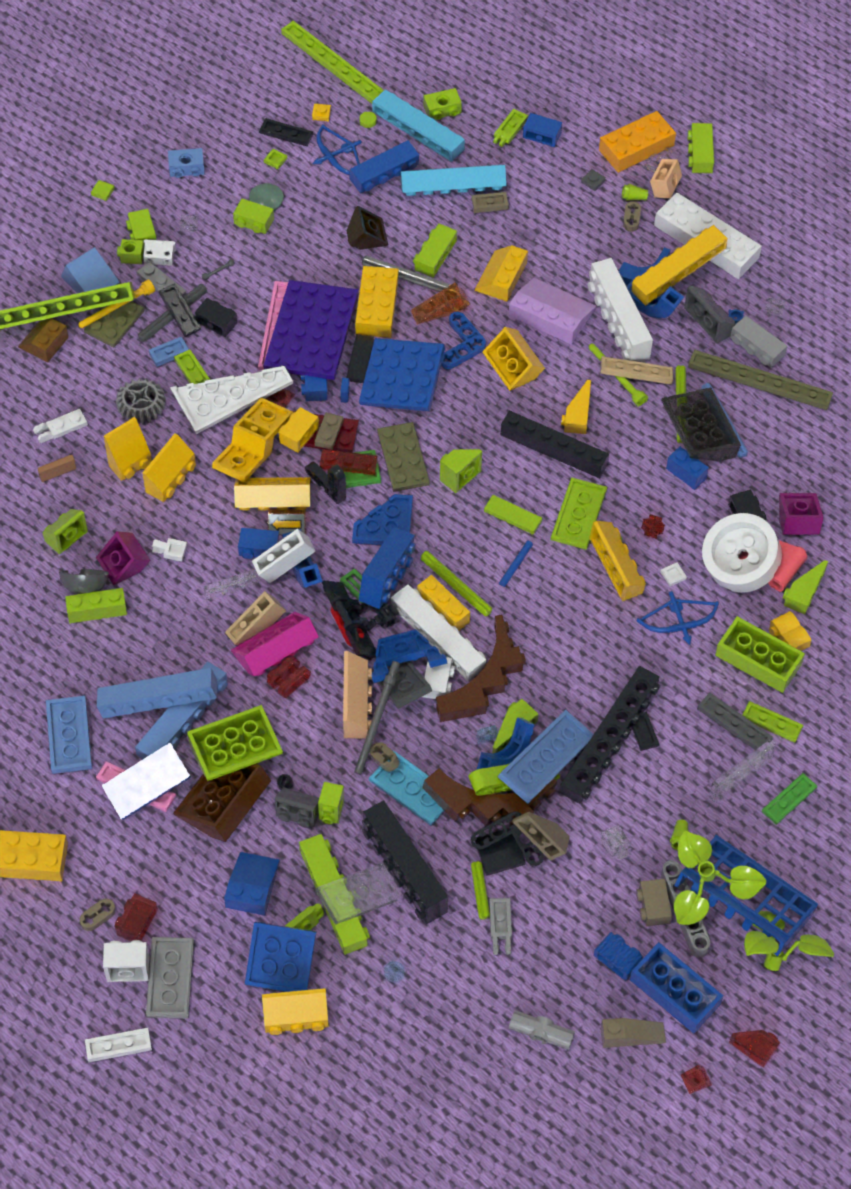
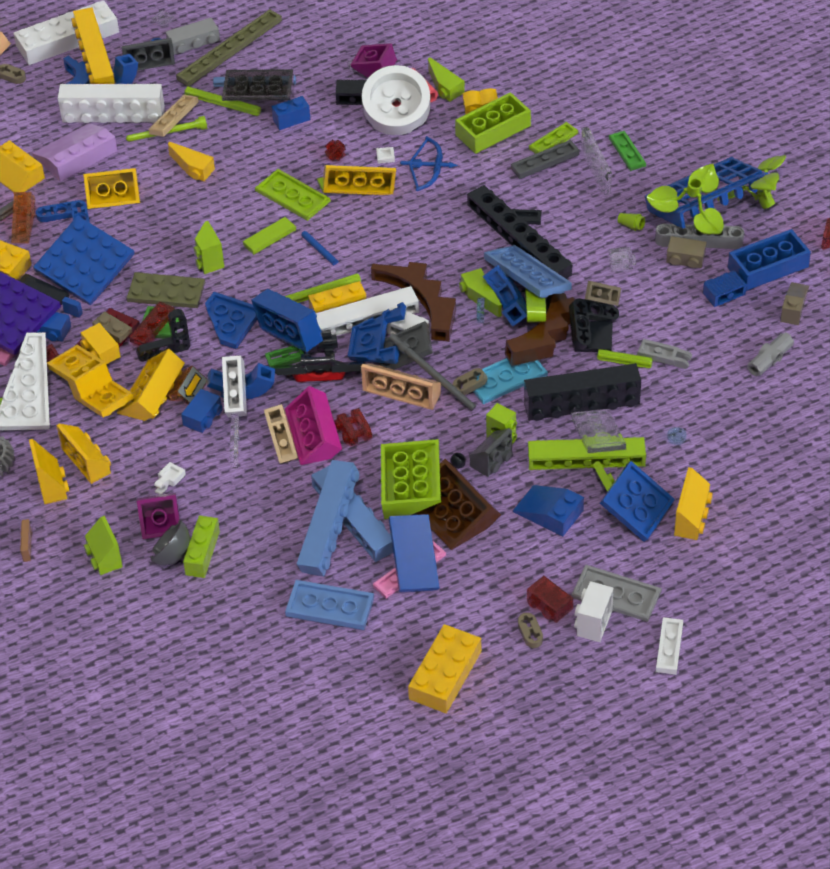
camera: 65 degrees left, 10 degrees down
black brick [500,410,609,479] -> none

